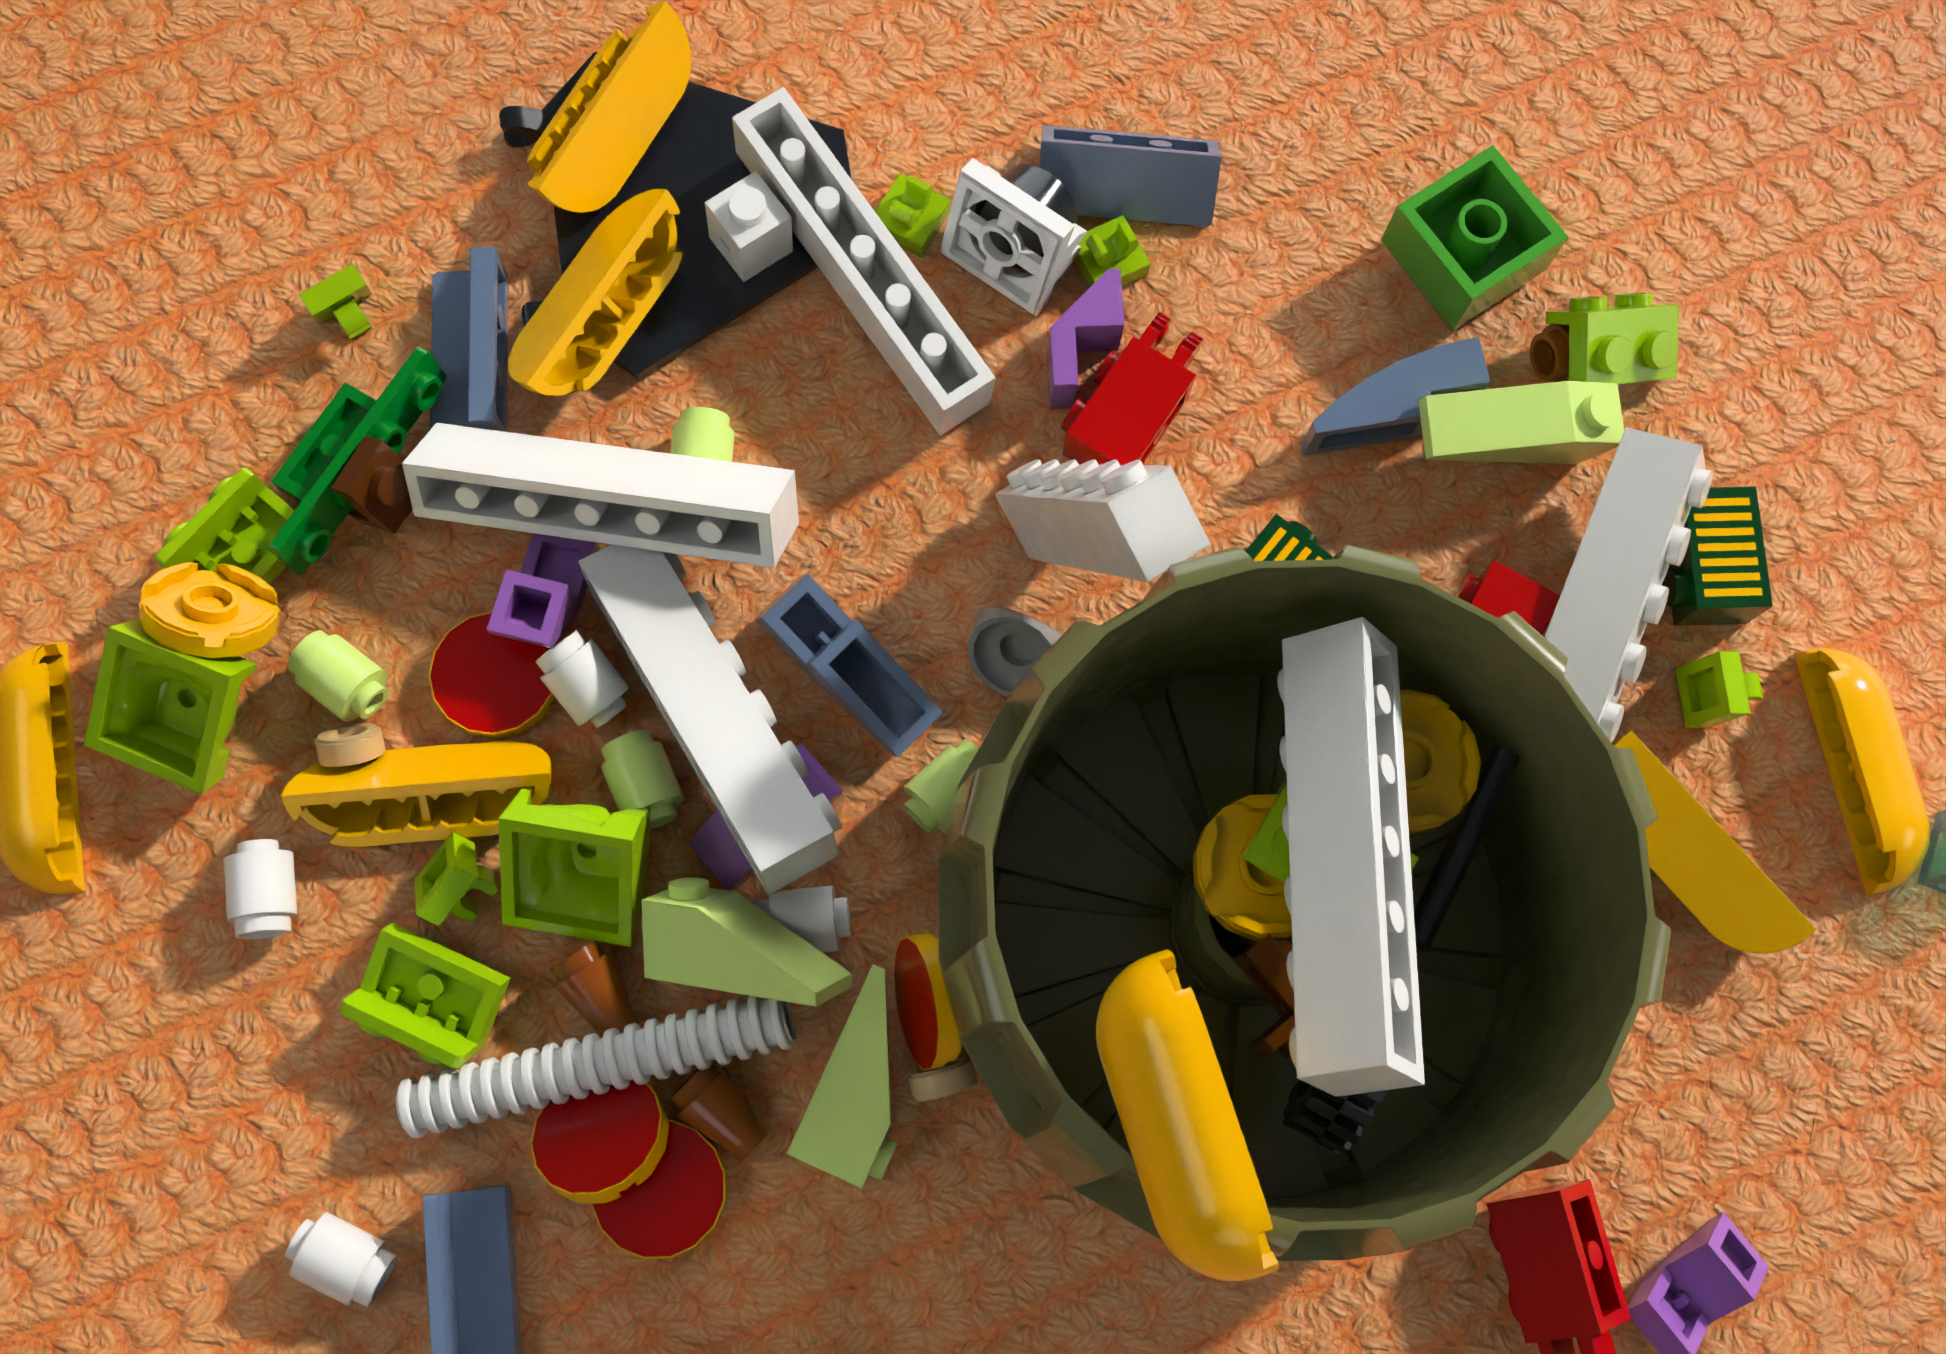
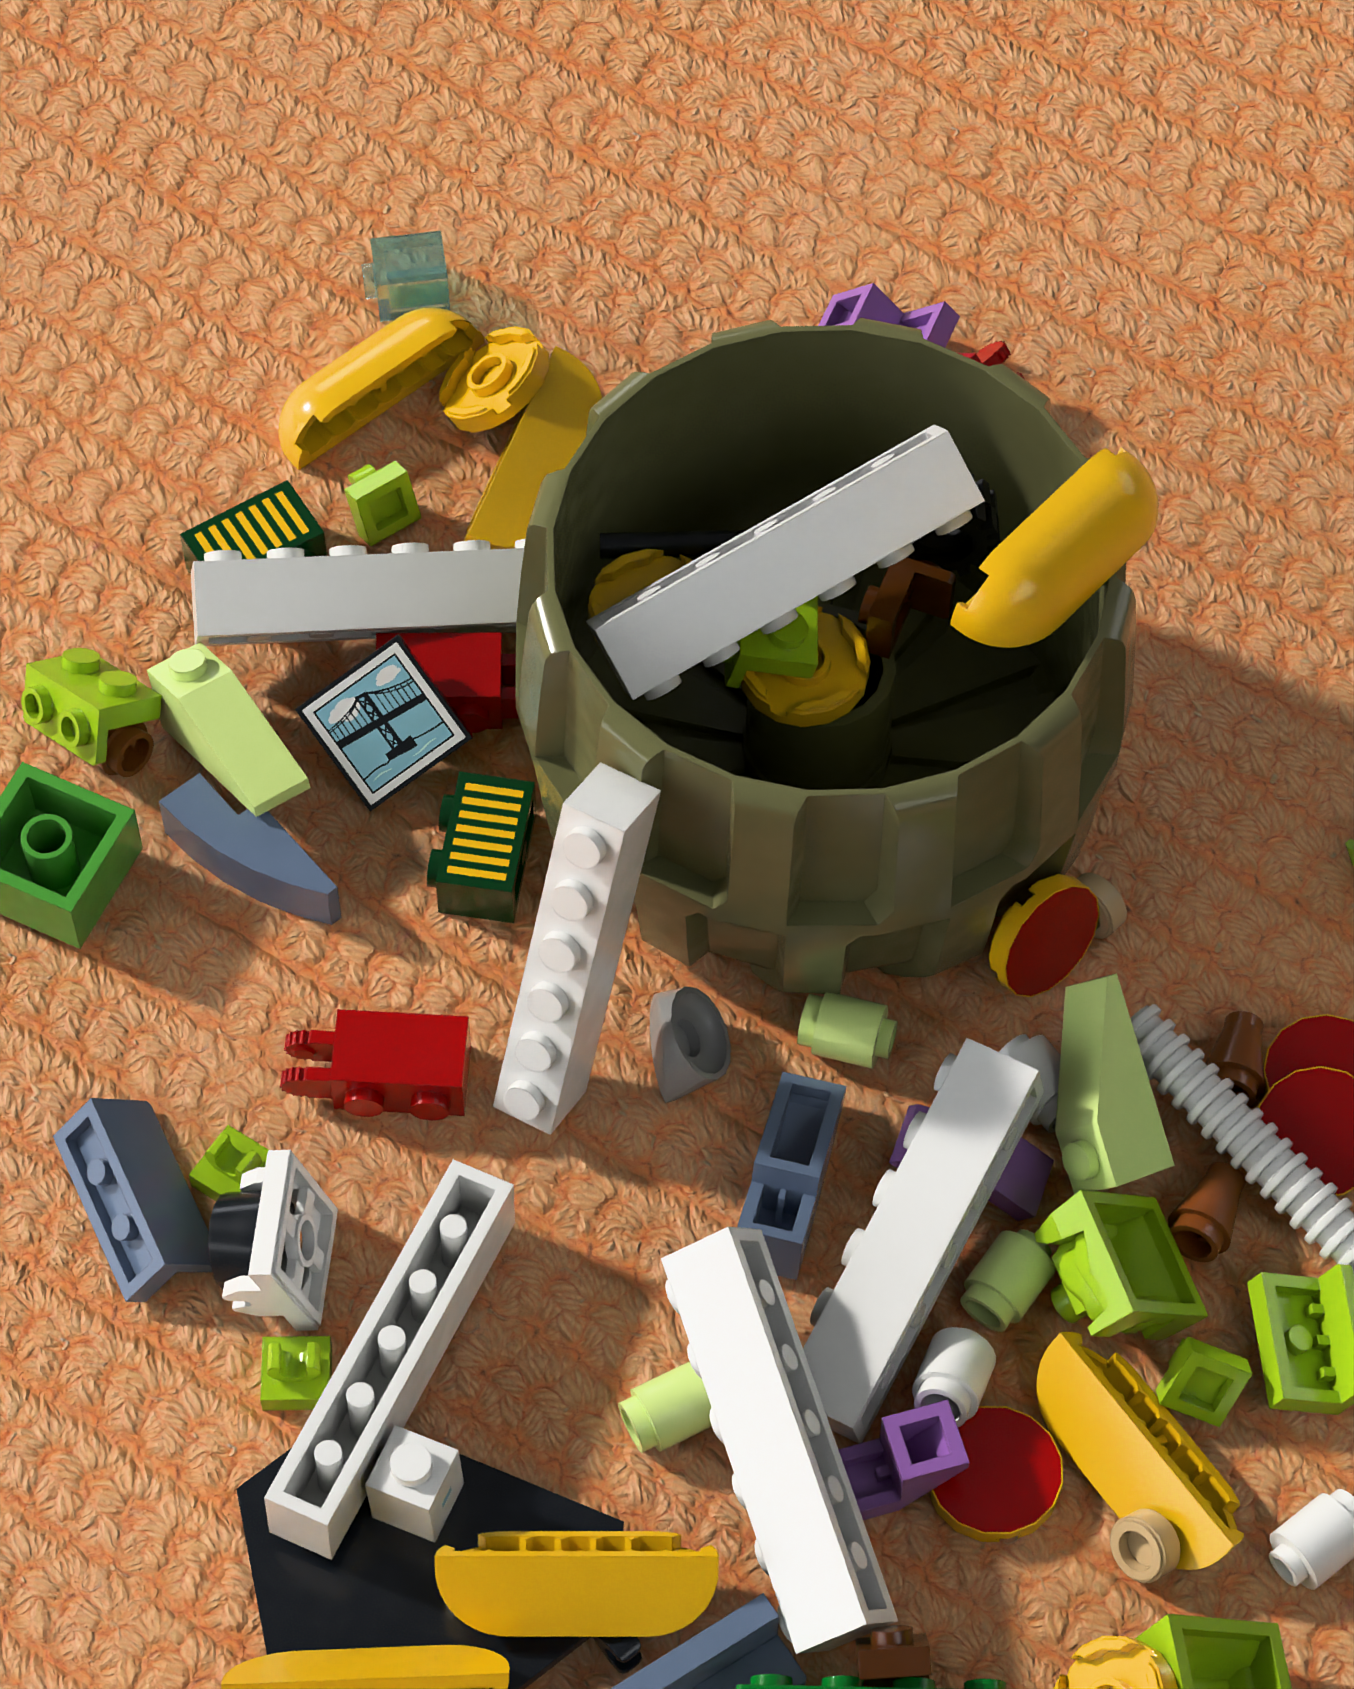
camera: 115 degrees left, 15 degrees down
yellowish green brick [287,630,388,722] -> none
yellowish green slope [787,964,898,1189] -> none
medium lavender slope [1047,269,1124,409] -> none
none -> tile [295,634,473,812]
none -> yellow tile [439,326,550,433]

